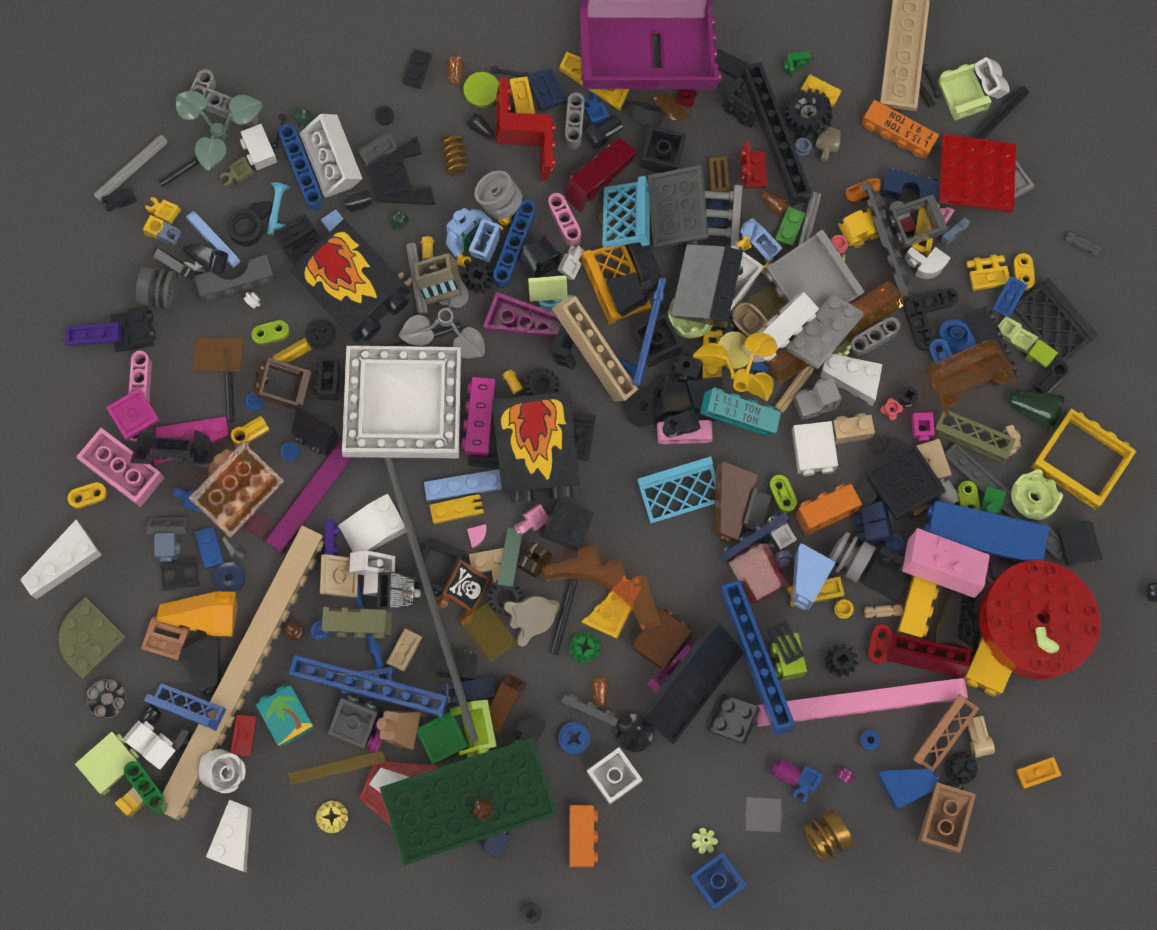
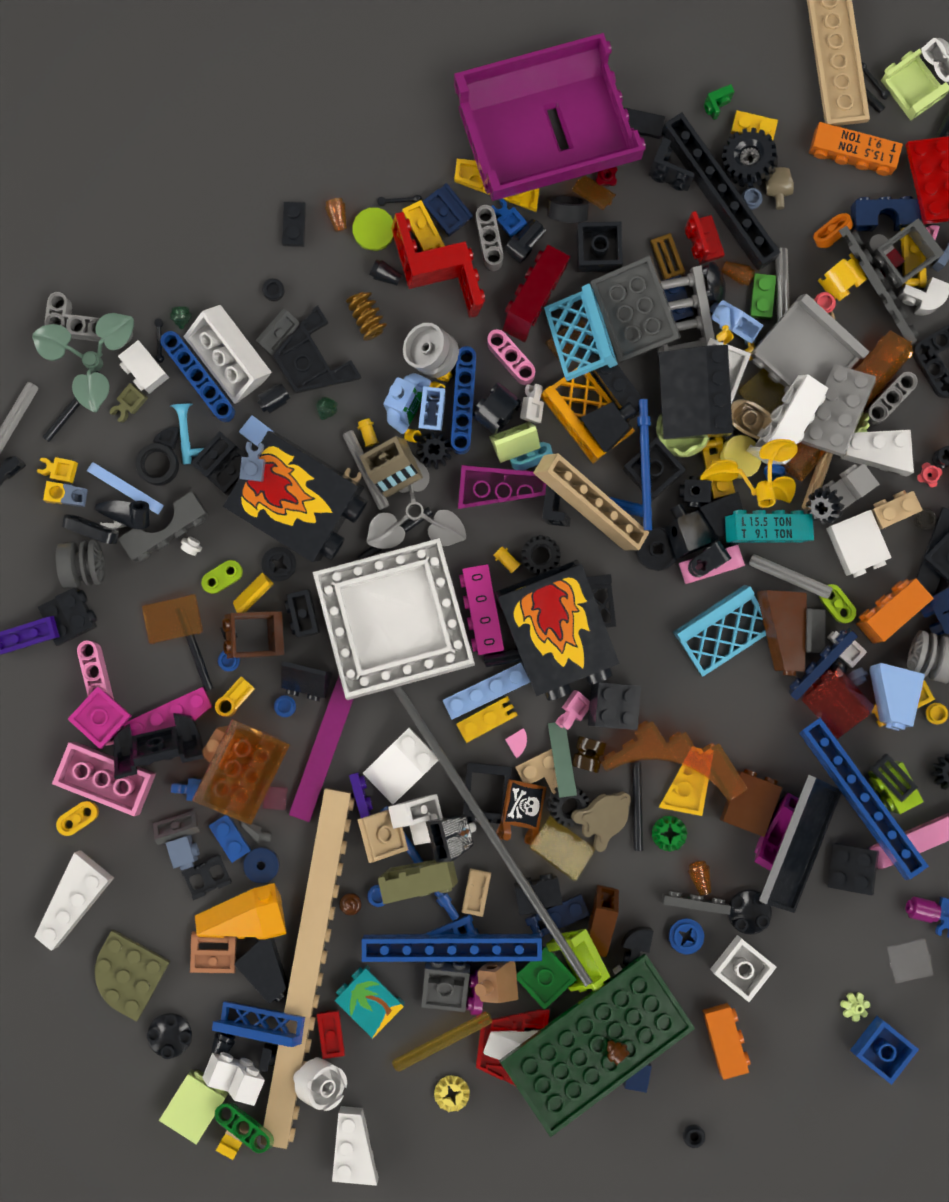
camera: 15 degrees left, 10 degrees up
none -> sand blue plate [239,442,265,482]
none -> black dish [702,261,726,303]
none -> light grey axle [749,554,832,599]
none -> black gear [805,486,845,525]

